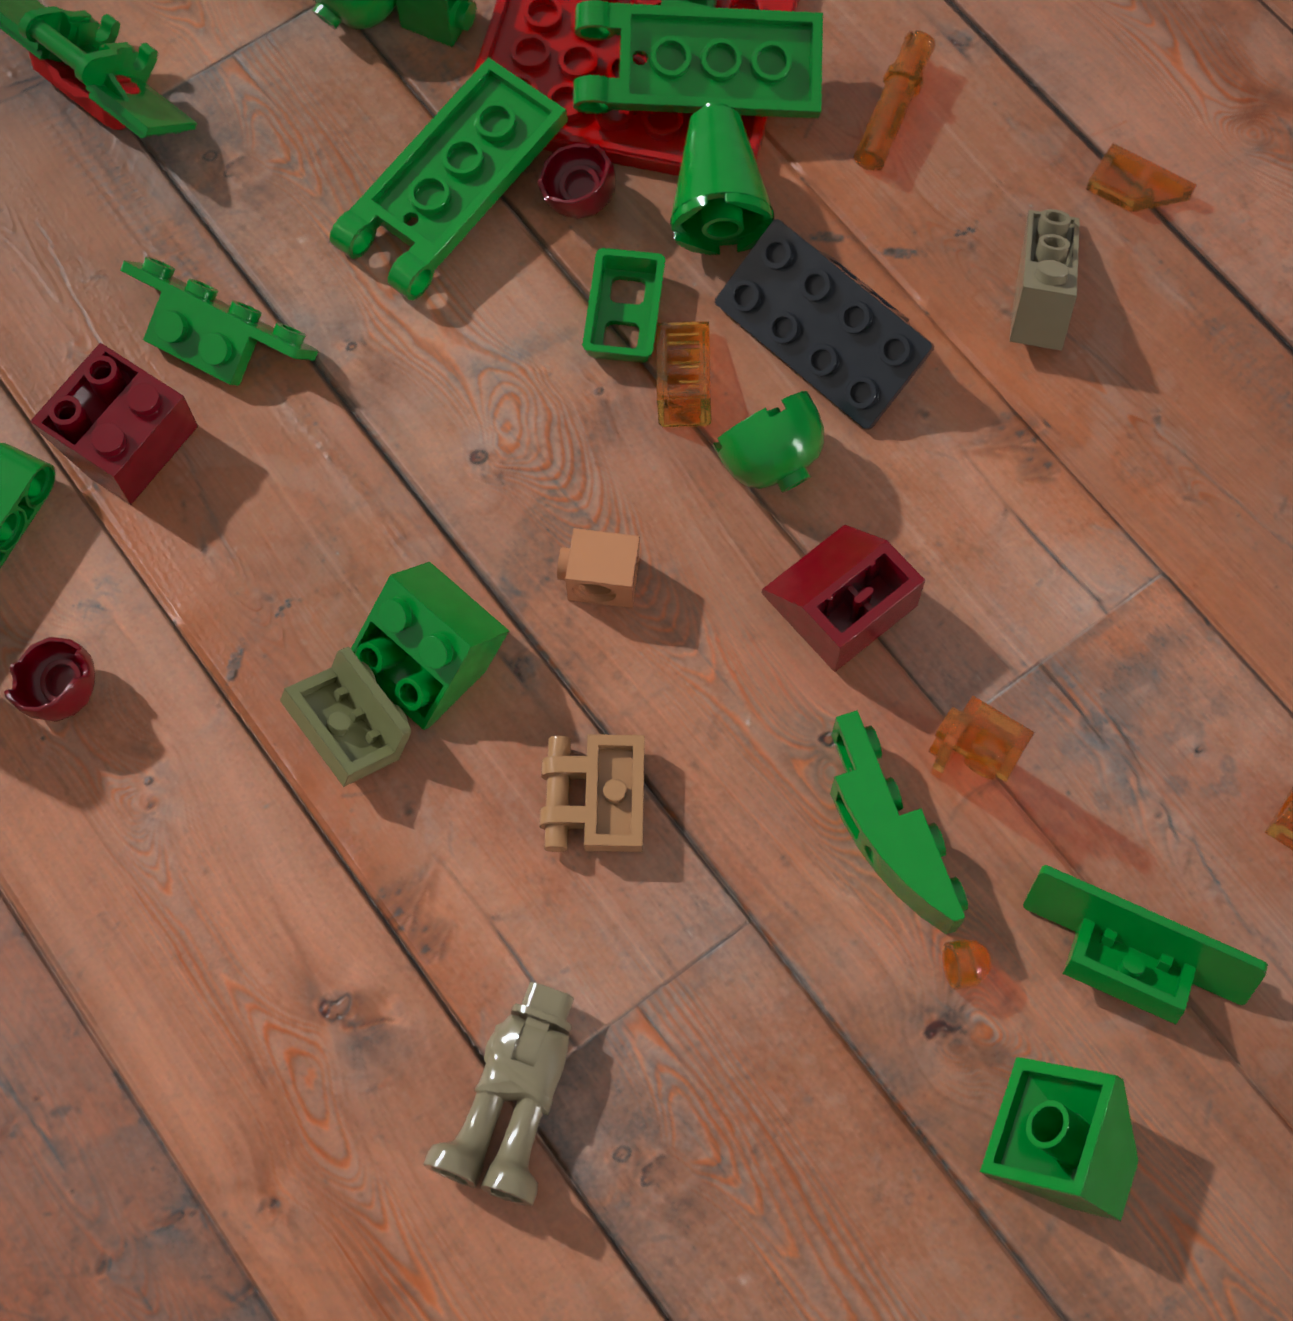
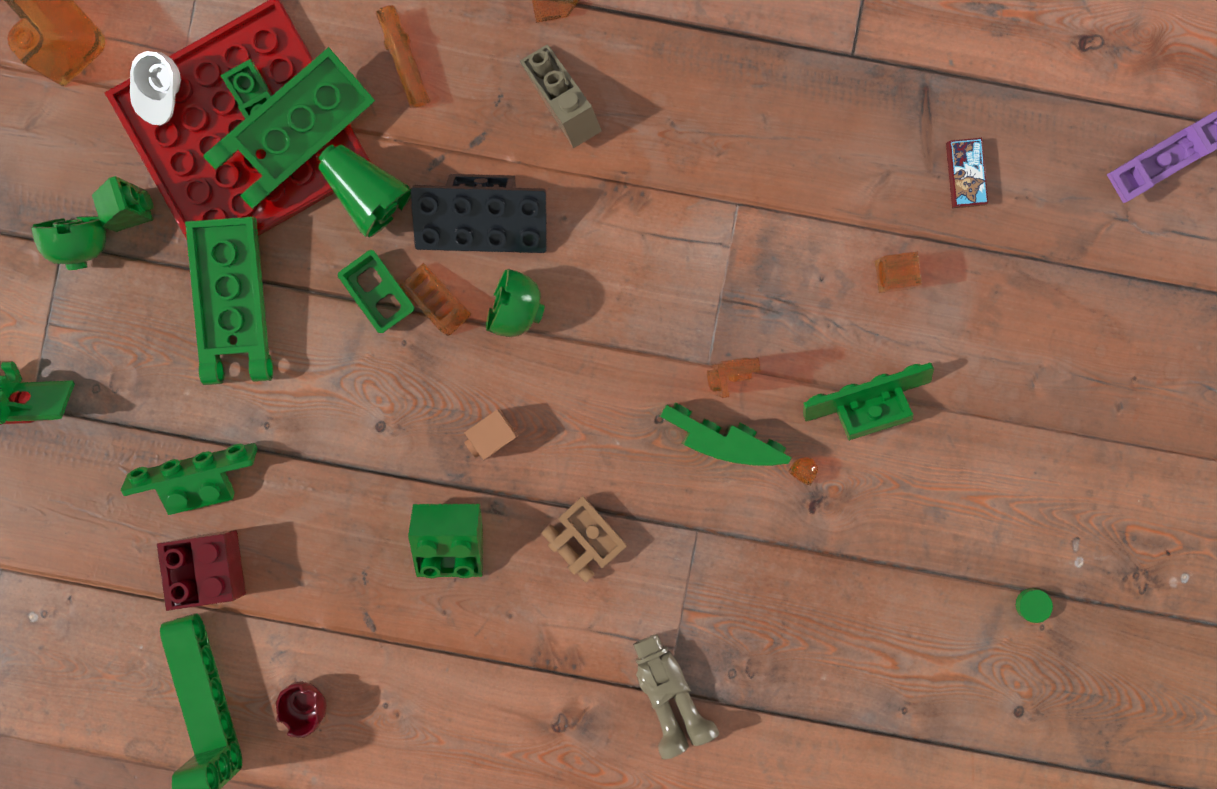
camera: 40 degrees left, 20 degrees up
olive bracket [280,647,411,787] -> none
dark red hair [538,143,616,219] -> none
dark red slope [762,524,926,672] -> none
green slope [980,1057,1139,1221] -> none

